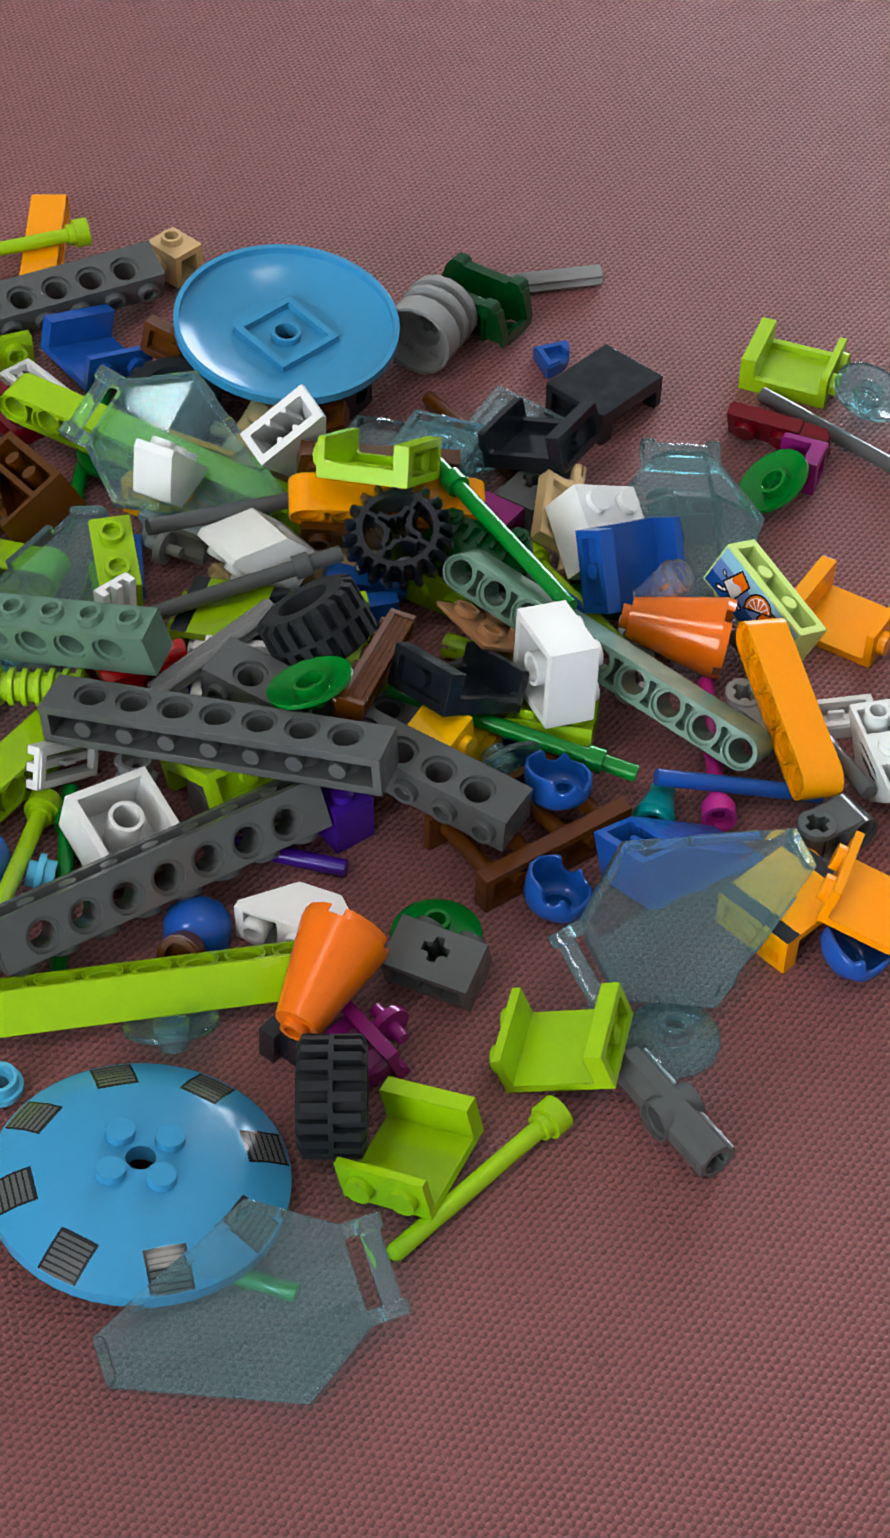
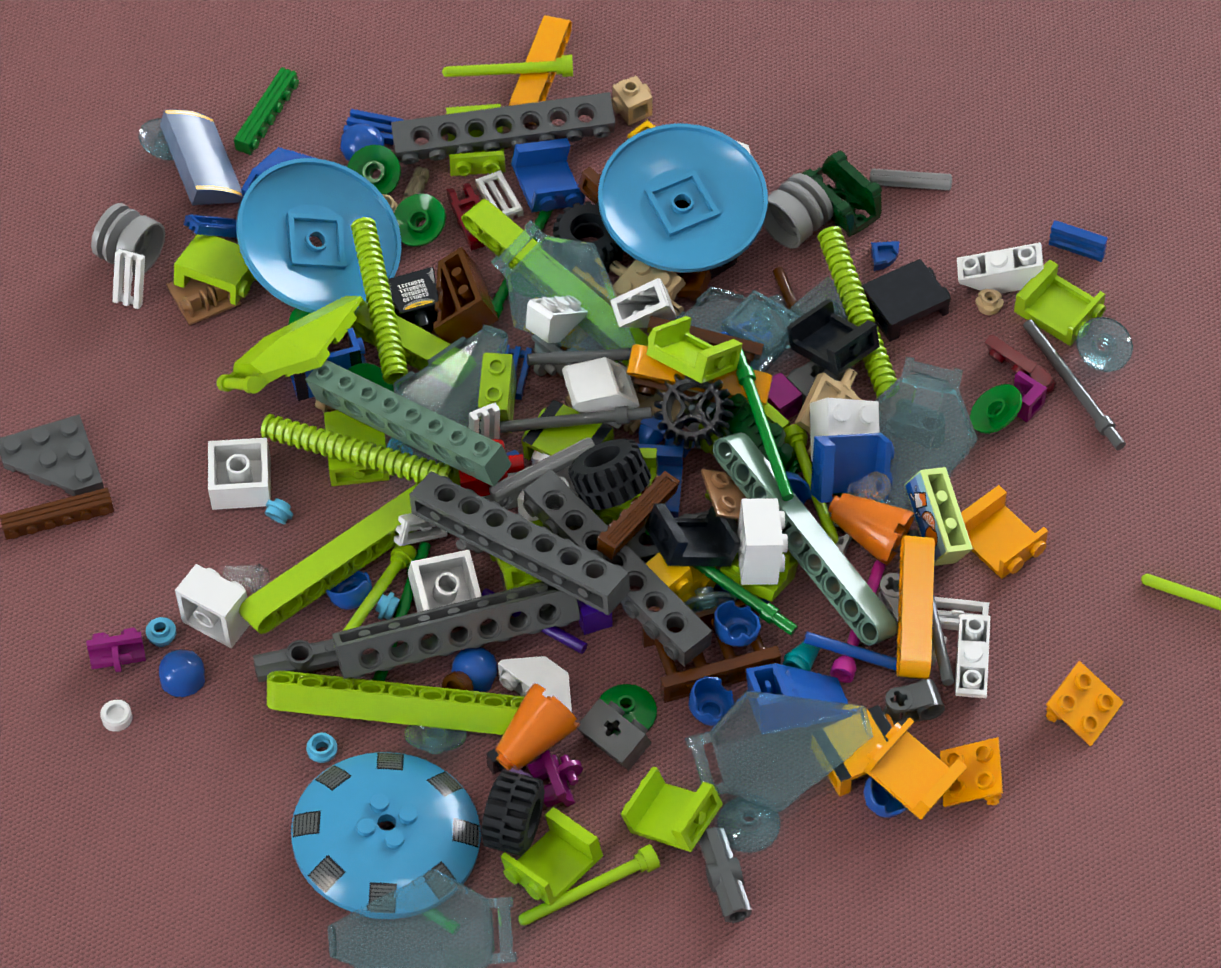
camera: 20 degrees right, 10 degrees up
green dish [266,656,353,710] -> none
none -> lime piece [817,226,901,401]
none -> white slope [957,242,1044,294]
none -> tan plate [975,289,1004,315]
none -> blue tile [1049,220,1108,262]

